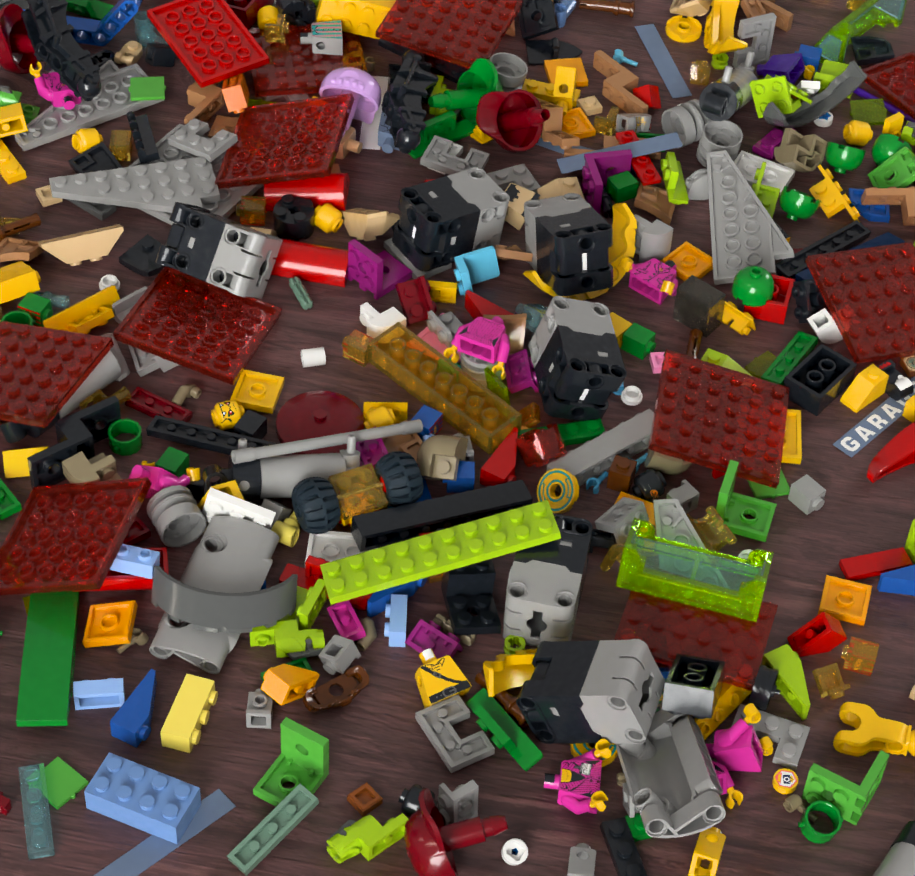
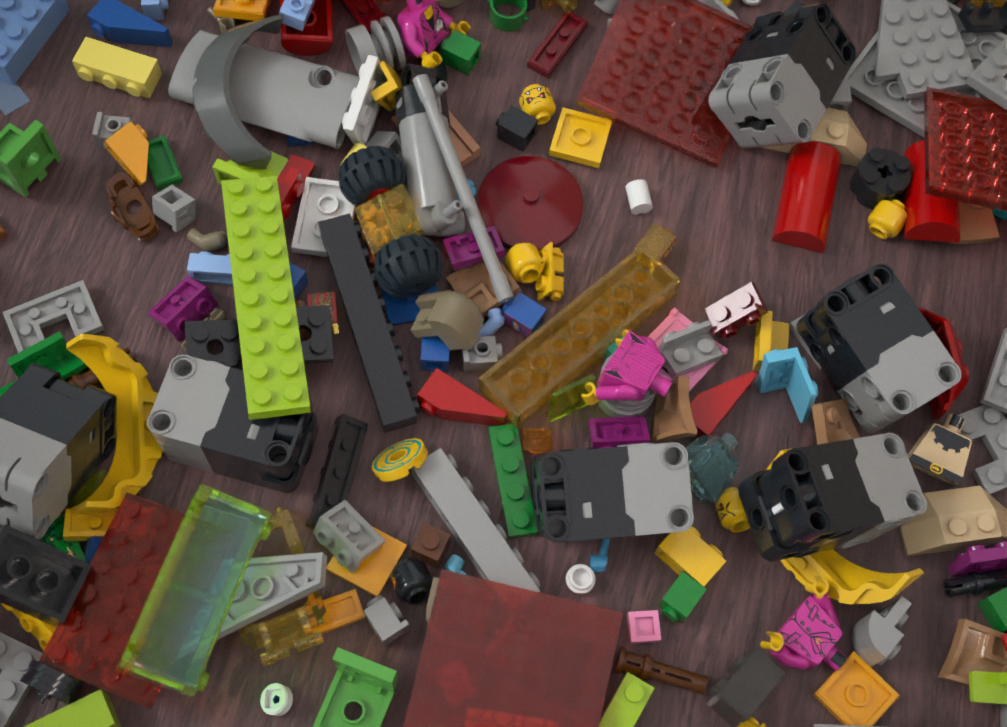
camera: 90 degrees right, 20 degrees up
black plate [146,415,277,455] -> none
dark tan arm [171,384,202,406] -> none
clear yellow brick [236,196,266,226] -> none
lime plate [249,619,325,660] -> none
sand green axle [289,276,313,310] -> none
dark pink plate [326,600,366,642] -> none
tan wedge [341,208,400,241] -> none
magenta bracket [348,239,413,300] -> none
white brick [359,302,407,342] -> none
yellow torso [415,648,472,708] -> none
clear red brick [515,423,567,467] -> none
dark azure hand [586,471,608,494] -> none

